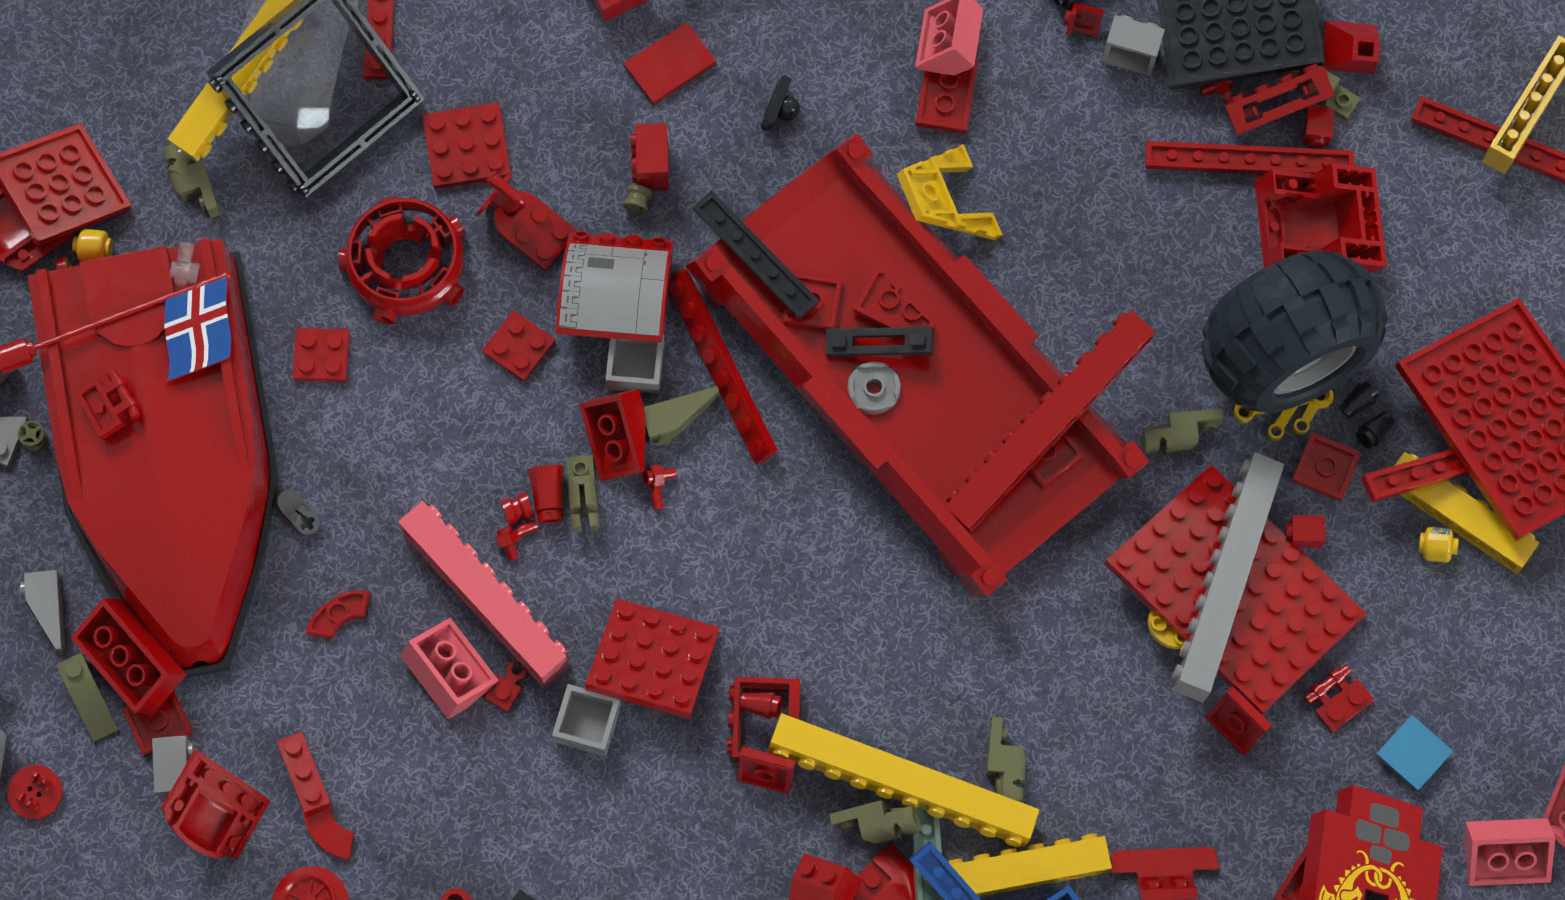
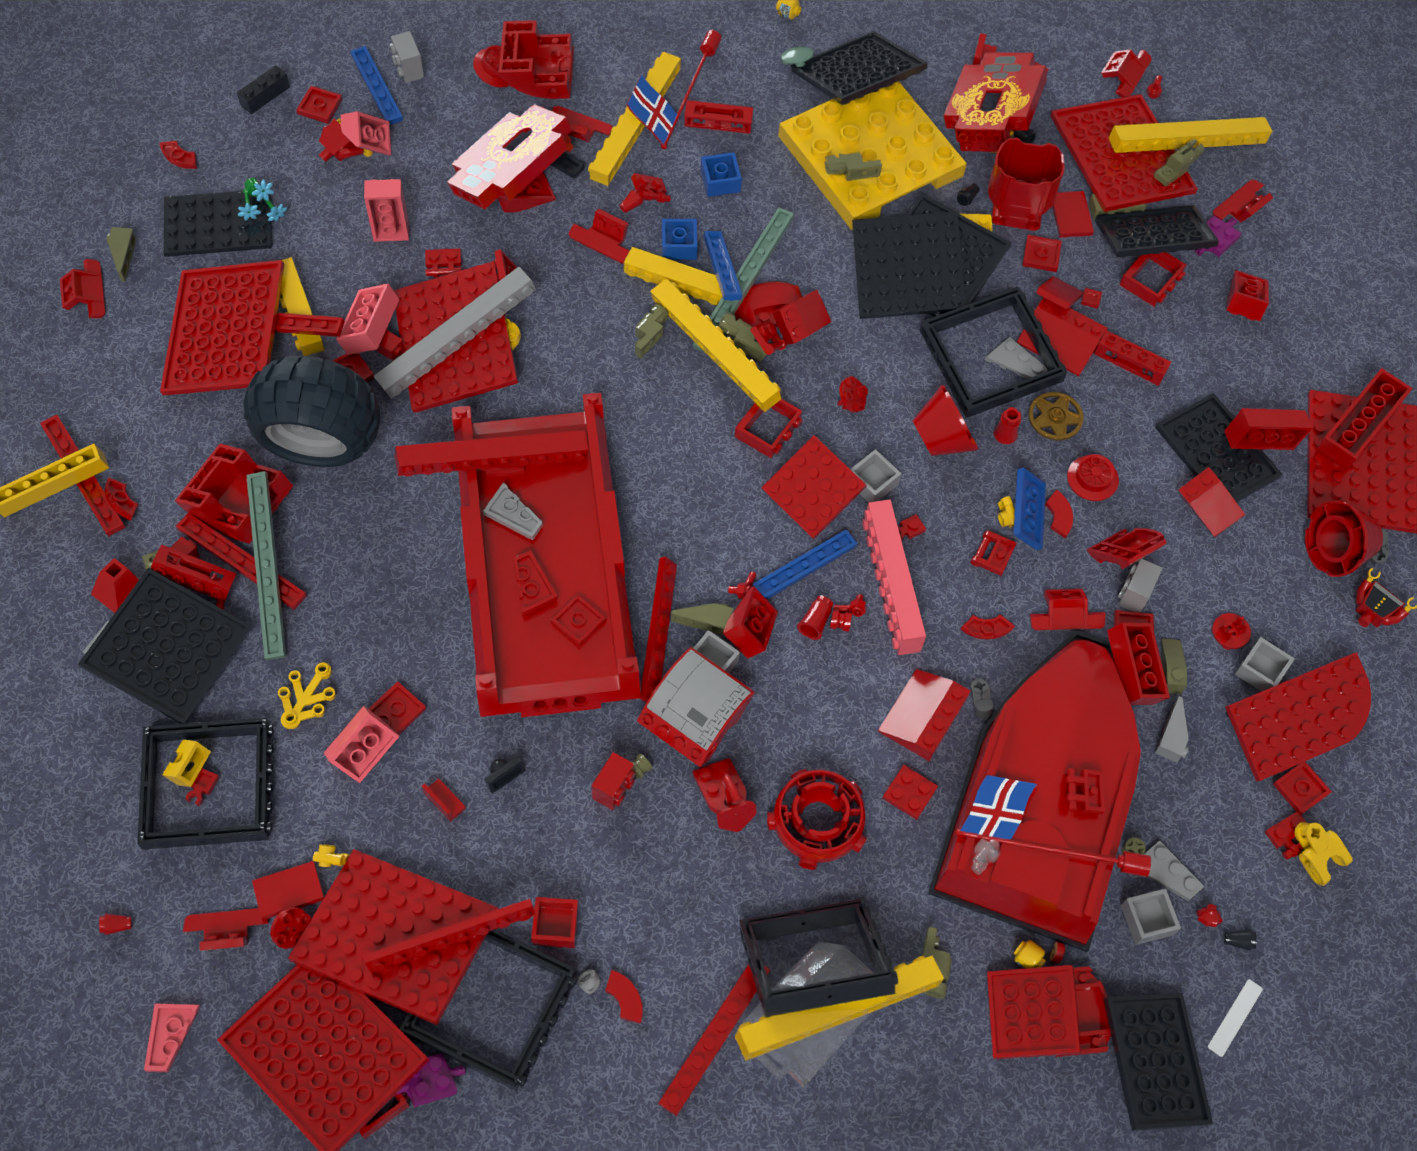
camera: 150 degrees left, 10 degrees down
red plate [276,731,331,816] -> none
coral slope [400,618,499,719] -> none
red plate [422,102,511,189] -> none
red plate [482,310,556,383] -> none
olive plate [566,455,599,533] -> none
red tile [624,22,716,105] -> none
black plate [692,190,819,320] -> none
red plate [736,747,796,794] -> none
red cone [740,693,782,720] -> none
black container [825,327,933,358] -> none
light grey tile [847,361,901,415] -> none
yellow wing [897,144,1003,240] -> none
red bracket [1063,2,1104,37] -> none
light grey piece [1102,15,1165,76] -> none
olive plate [1142,409,1223,454] -> none
dark azure tile [1375,715,1453,792] -> none
yellow head [1419,527,1459,563] -> none
coral slope [1464,818,1555,886] -> none
none -> red tile [105,477,139,521]
none -> sand green plate [247,471,286,661]
none -> yellow plant [278,662,336,729]
none -> coral brick [336,284,399,355]
none -> coral brick [364,179,409,242]
none -> red panel [422,778,466,822]
none -> light grey wing [483,482,543,540]
none -> red plate [750,321,787,355]
none -> blue plate [752,529,857,599]
none -> red plate [837,376,868,412]
none -> slope [878,669,971,762]
none -> red cone [912,384,979,456]
none -> red plate [970,531,1017,576]
none -> yellow plate [997,496,1015,528]
none -> blue plate [1013,467,1046,550]
none -> red plate [1029,589,1106,630]

